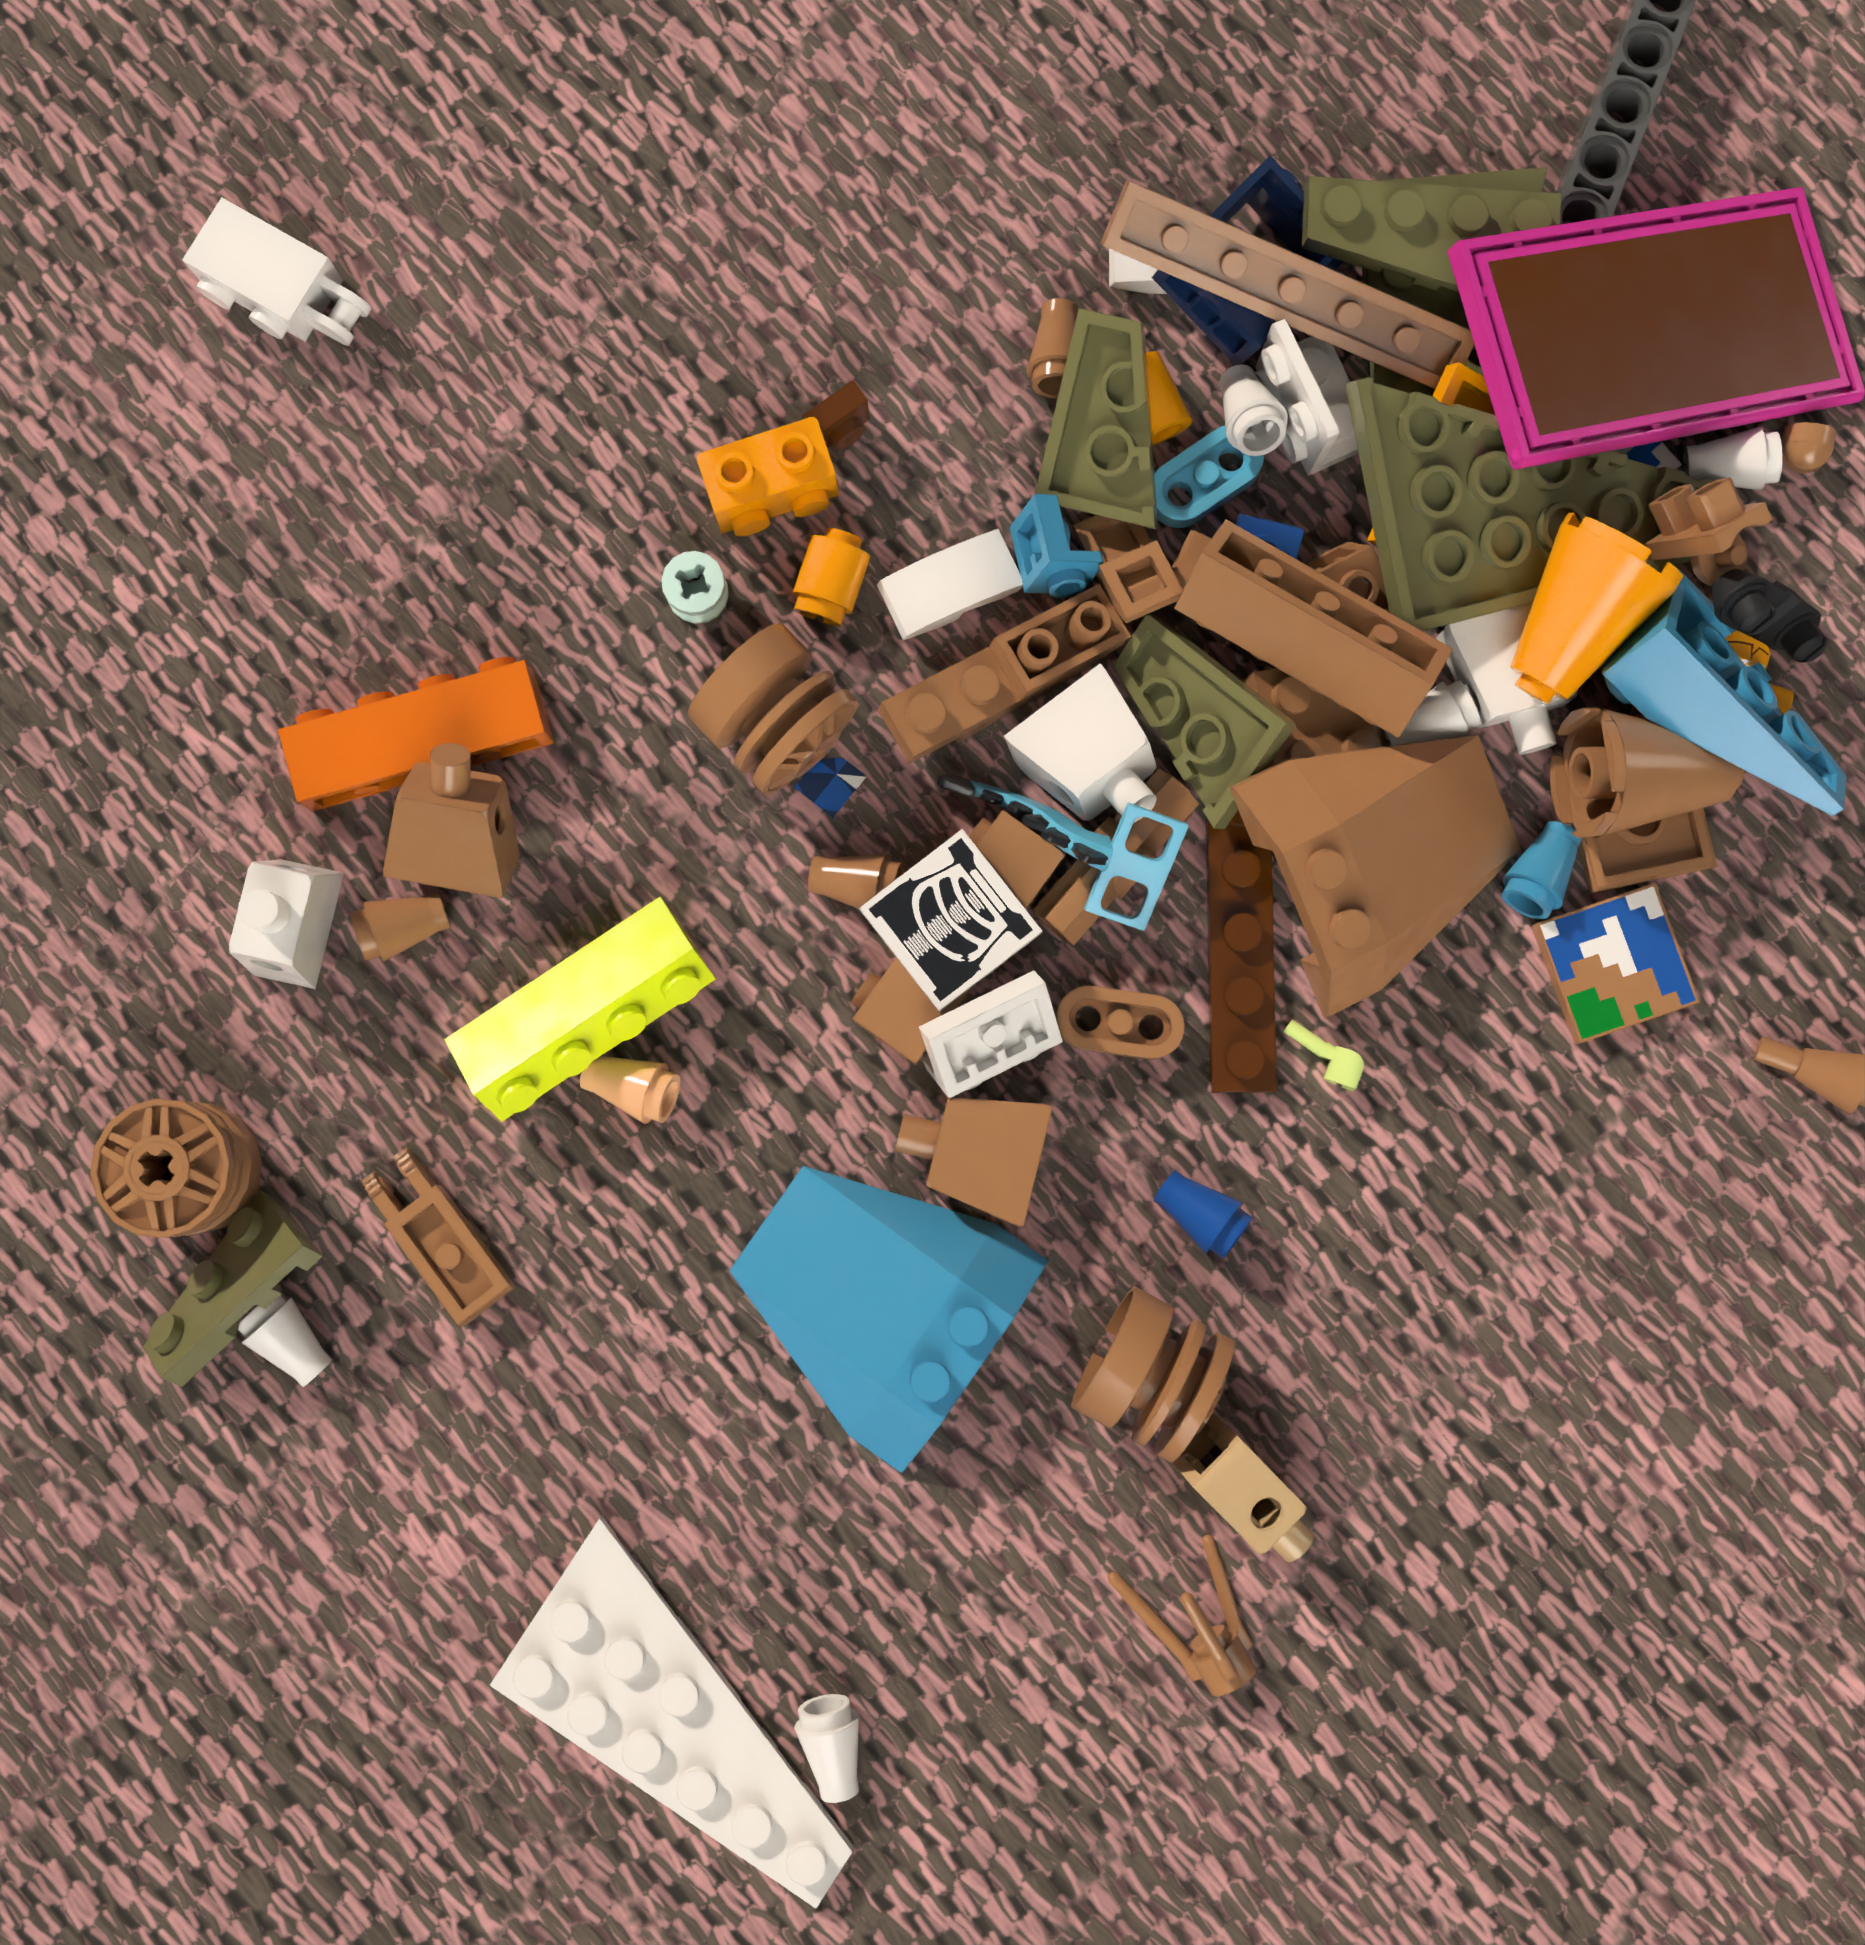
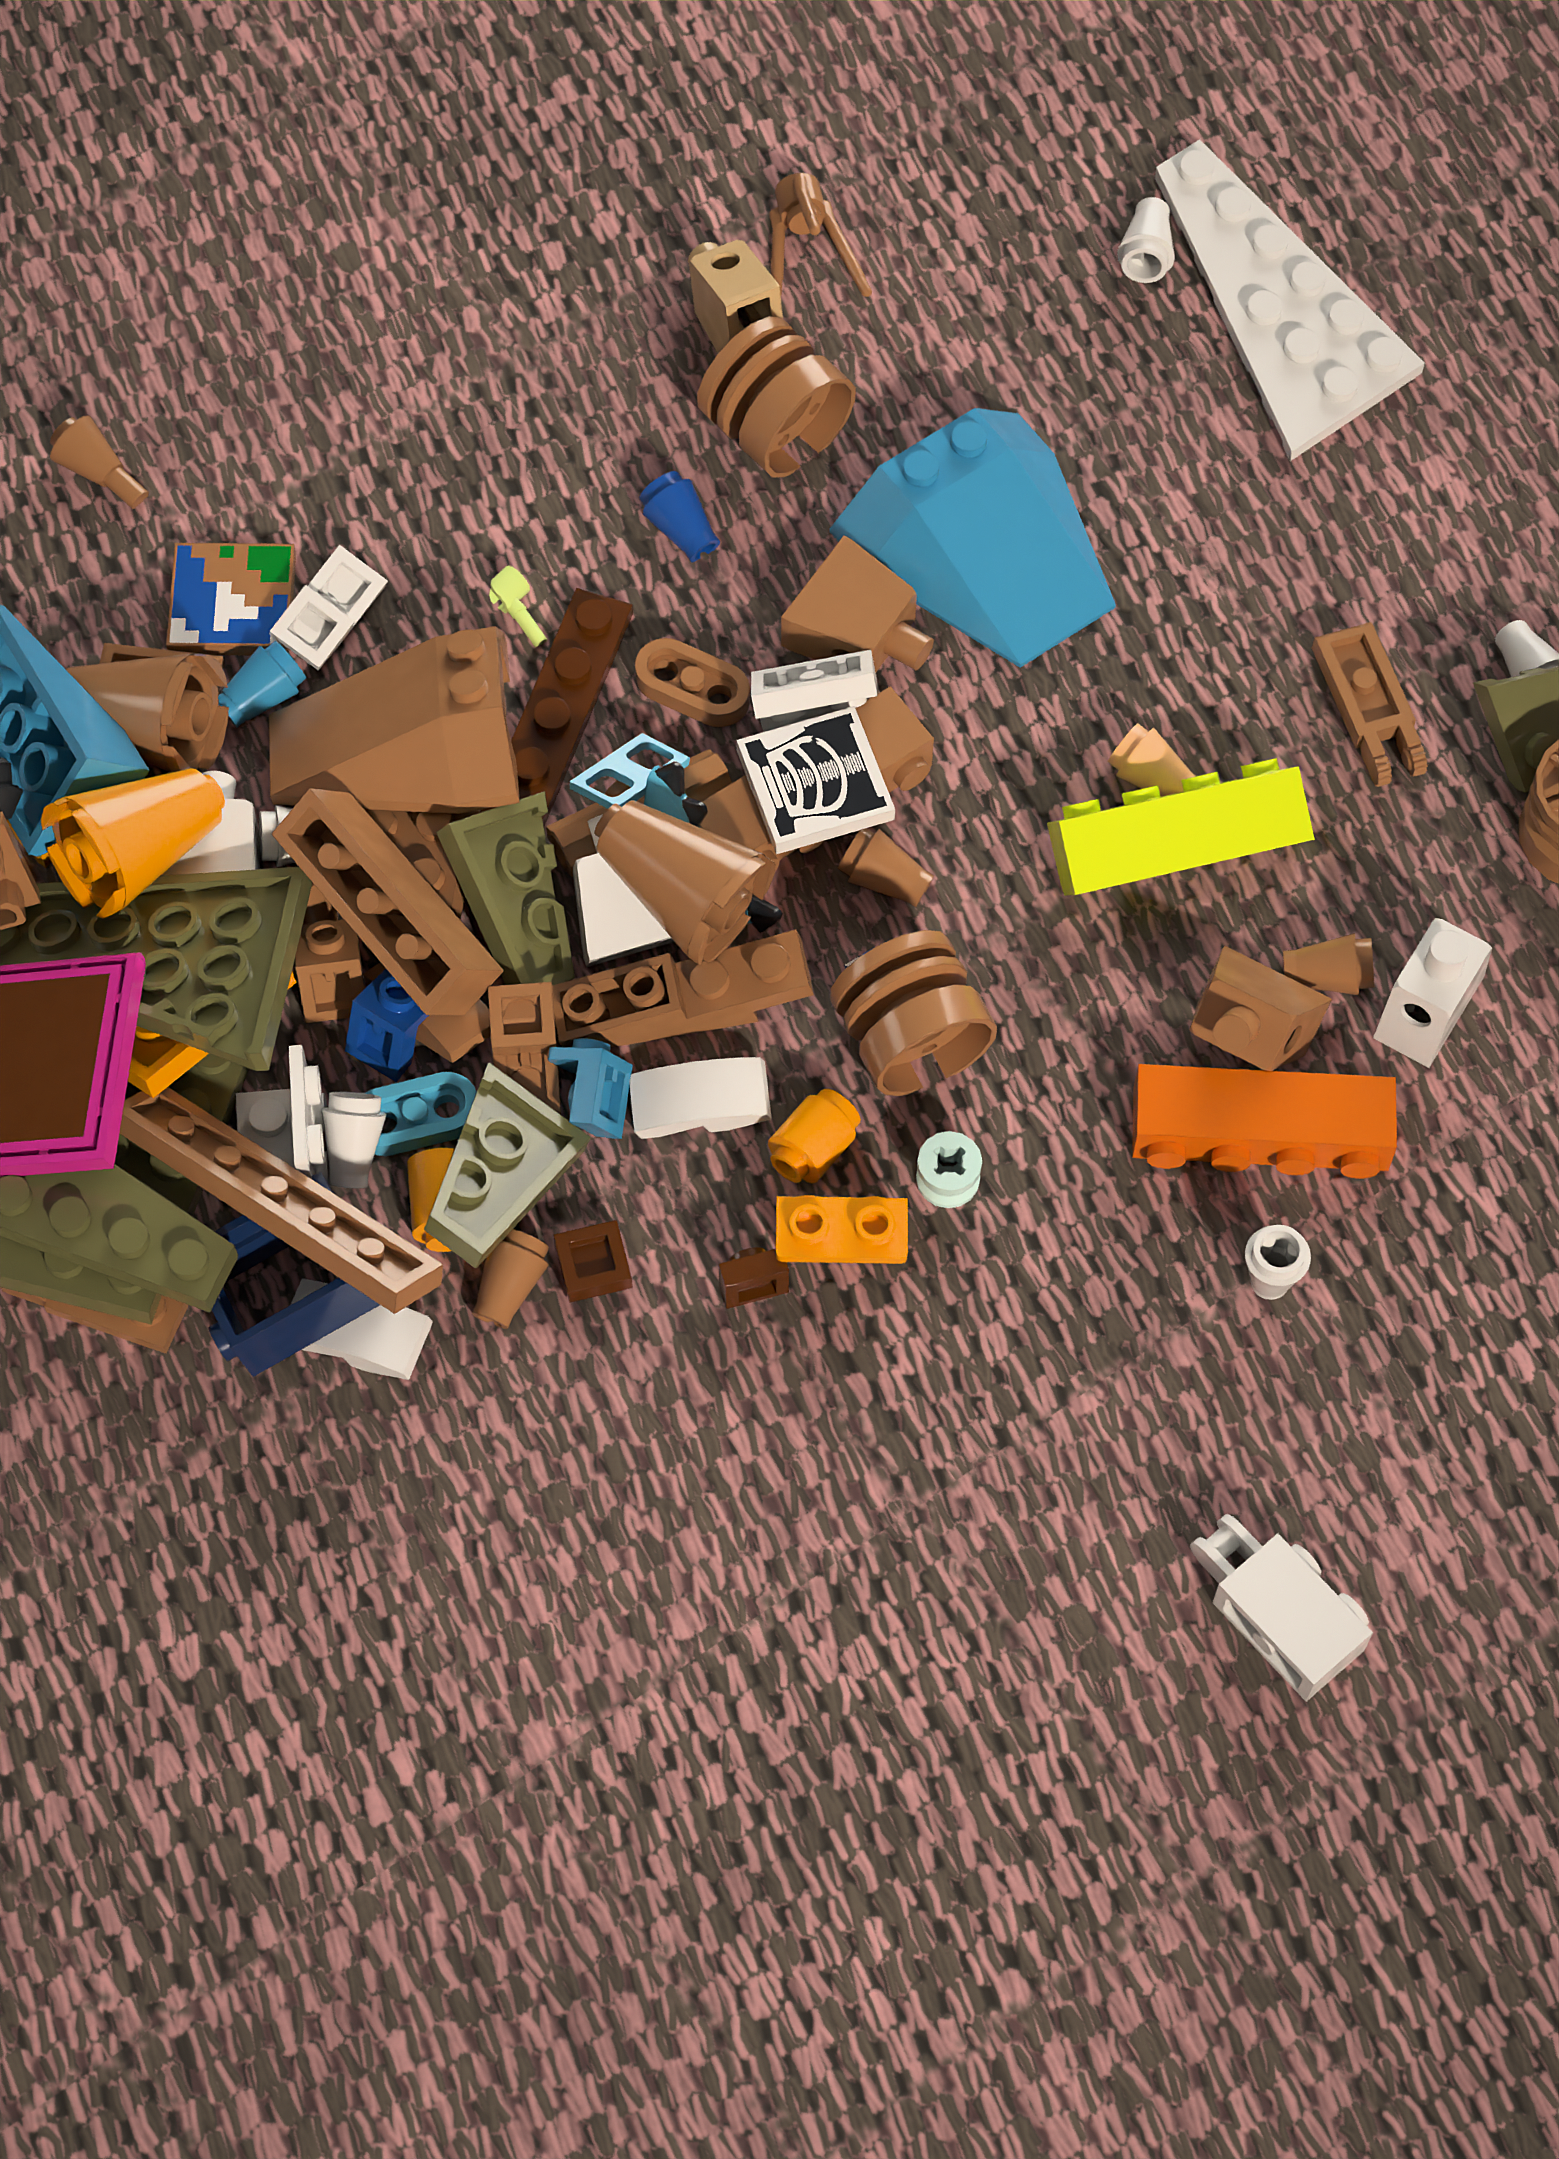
camera: 165 degrees left, 20 degrees down
none -> white slope [269,545,388,670]
none -> reddish brown plate [553,1220,633,1303]
none -> medium nougat cone [594,800,776,965]
none -> white cone [1245,1225,1311,1300]

